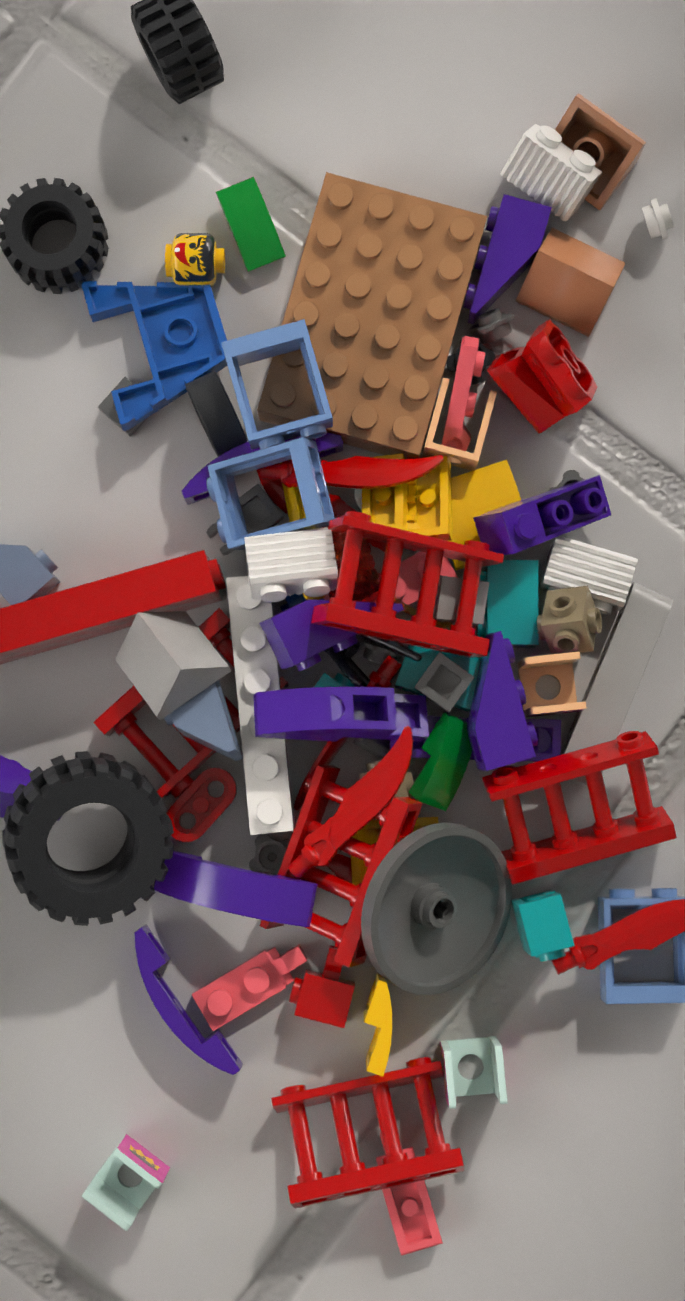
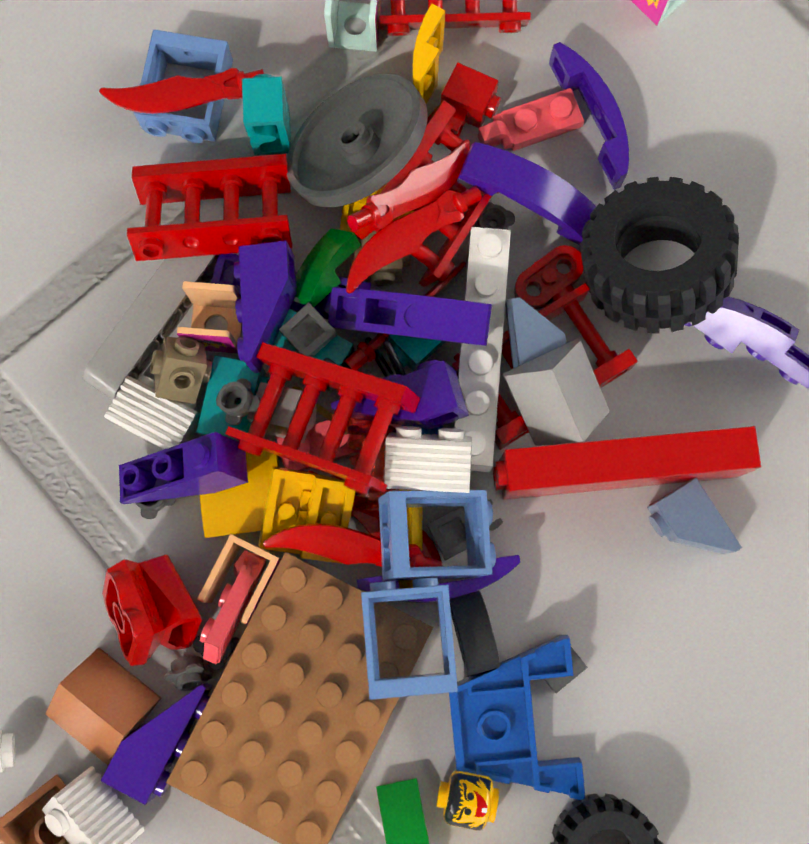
camera: 170 degrees left, 5 degrees down
none -> dark grey plate [216,378,261,426]
none -> sword [347,139,470,231]

